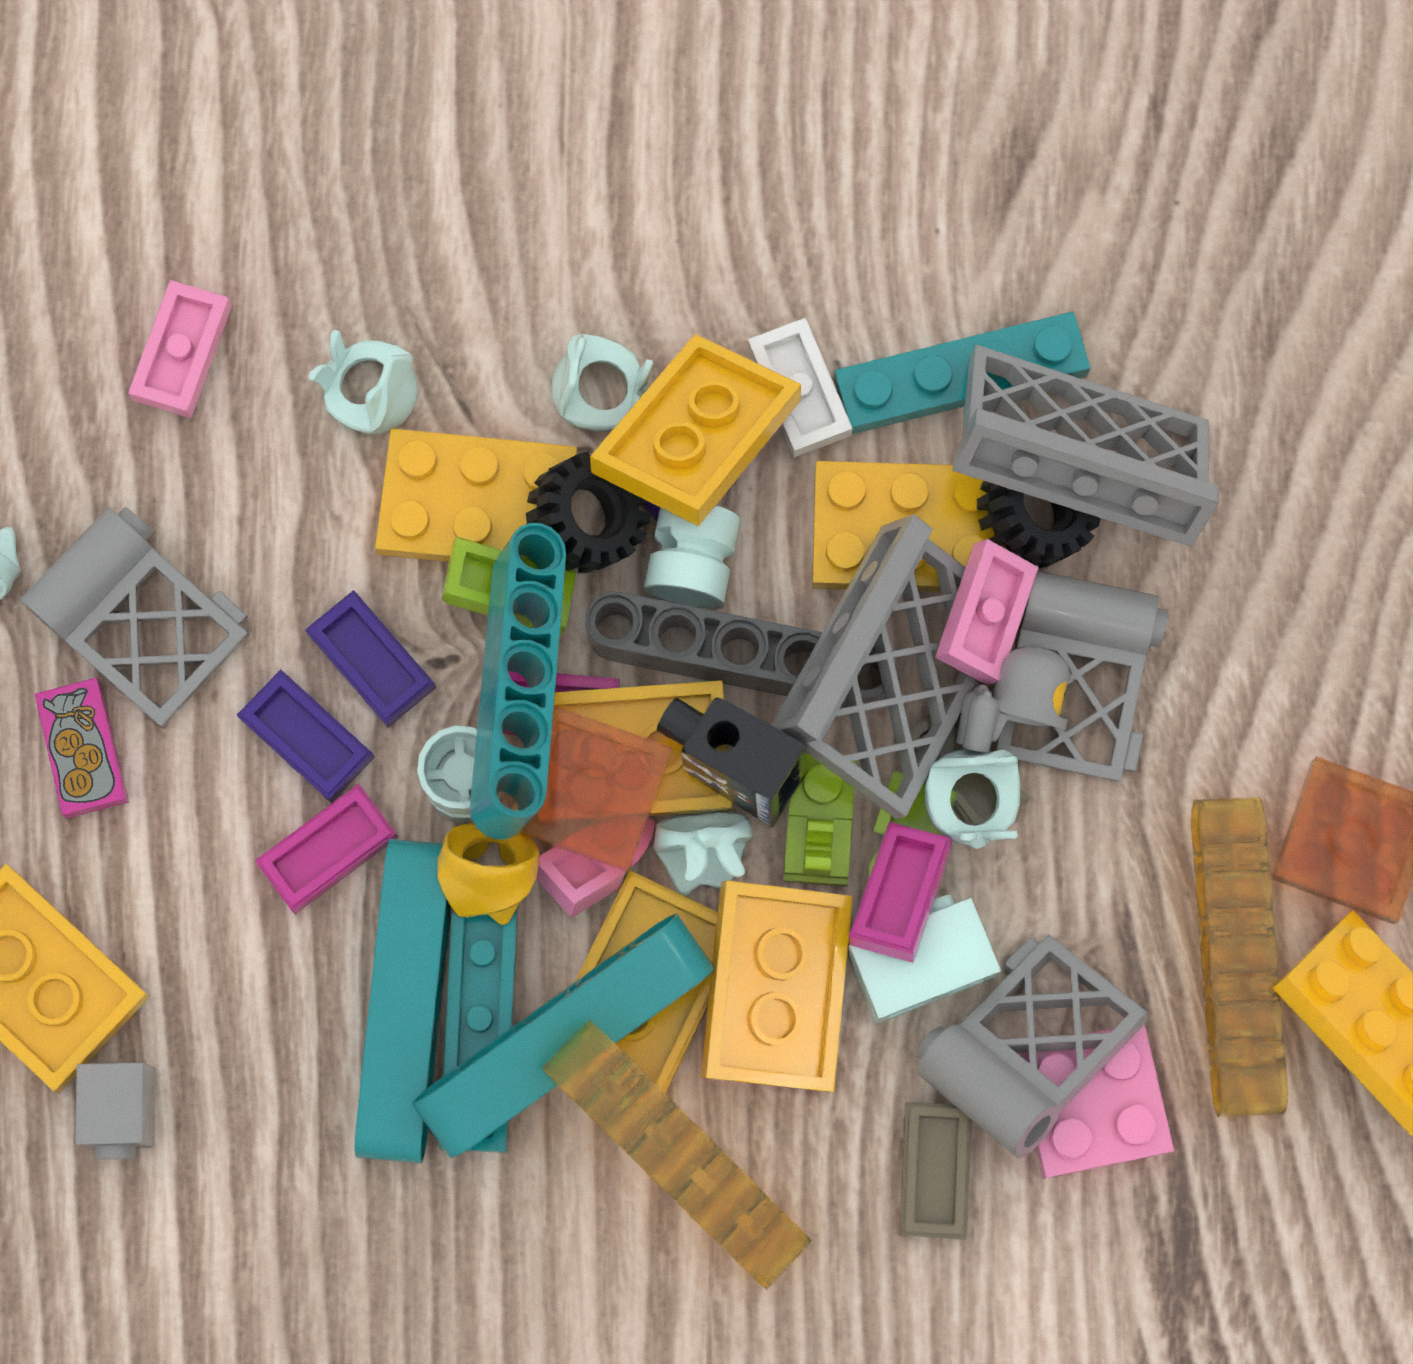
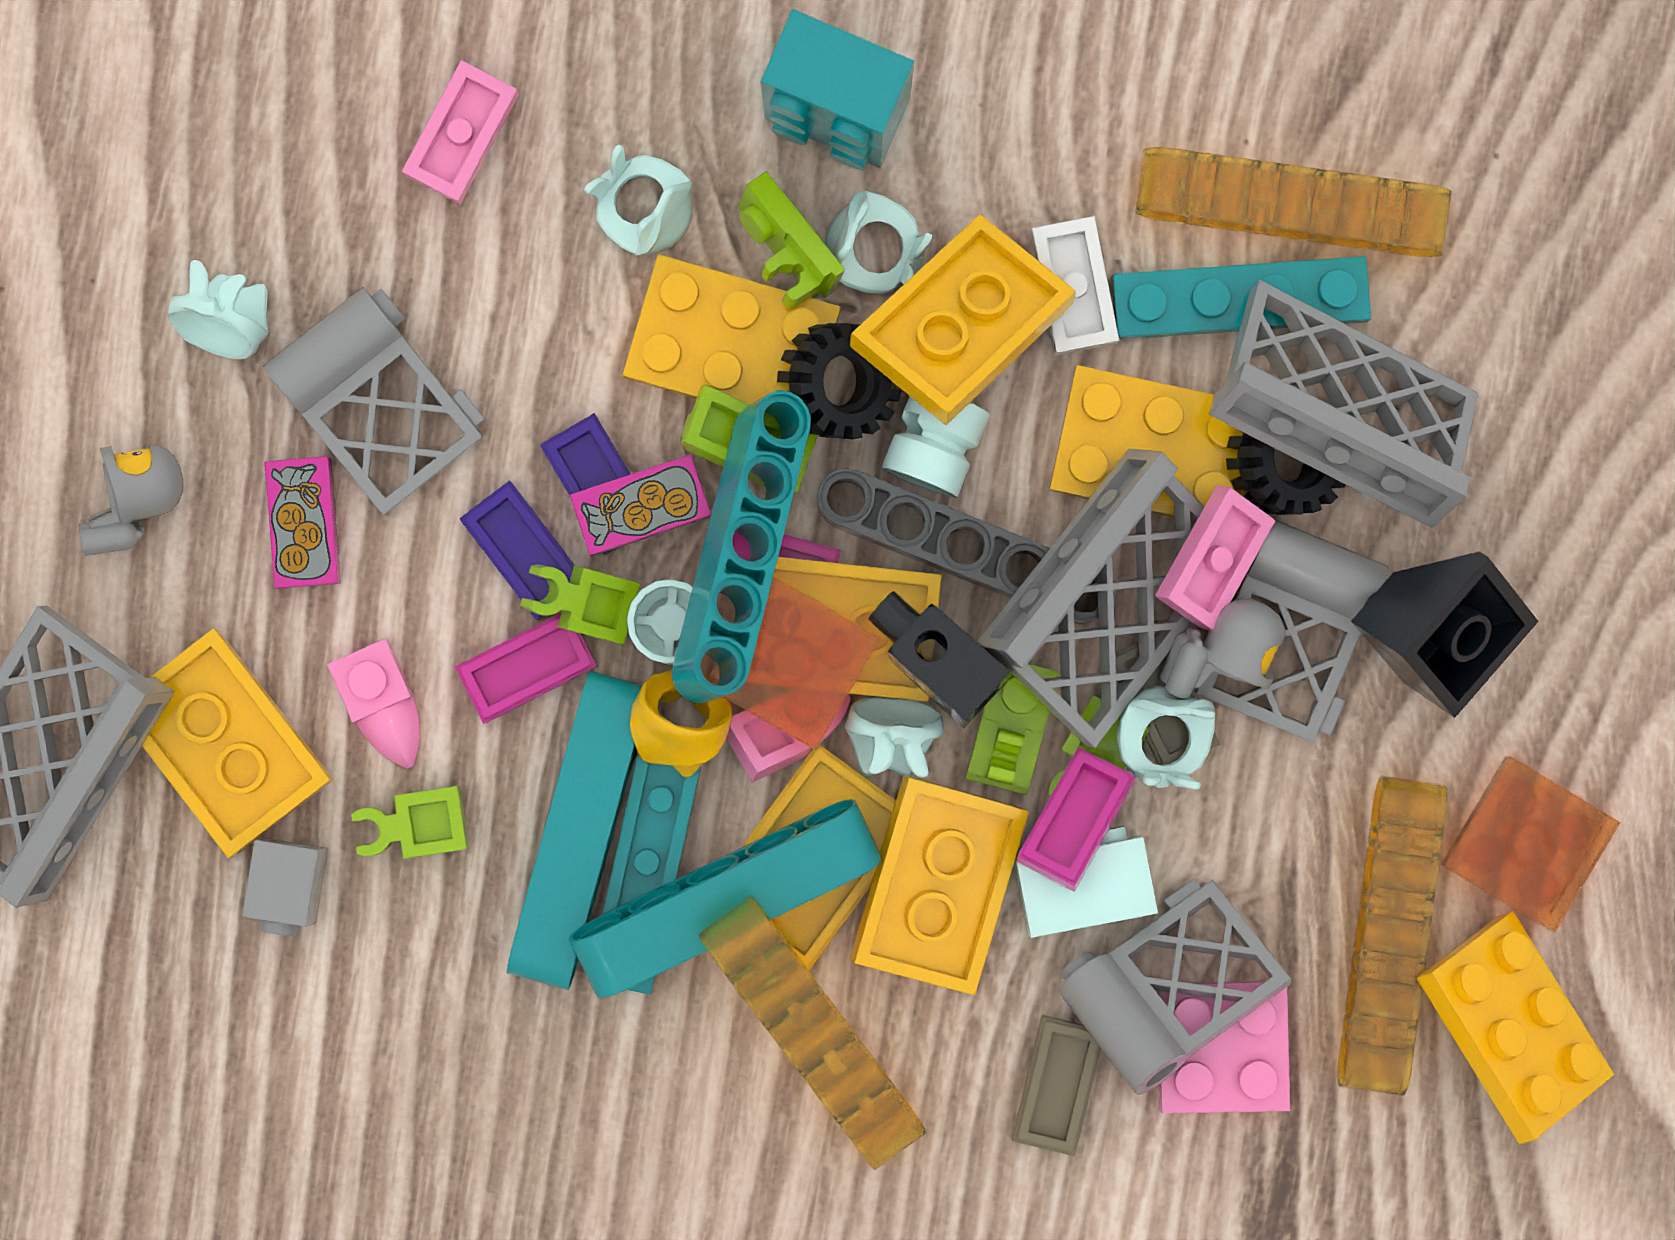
camera: 10 degrees right, 10 degrees up
none -> bright pink plate [327,639,420,769]
none -> lime plate [351,786,469,859]
none -> lime plate [520,564,641,645]
none -> tile [570,455,711,556]
none -> lime plate [737,171,845,308]
none -> teal brick [761,9,915,170]
none -> clear yellow beam [1135,147,1452,257]
none -> black slope [1351,551,1539,718]

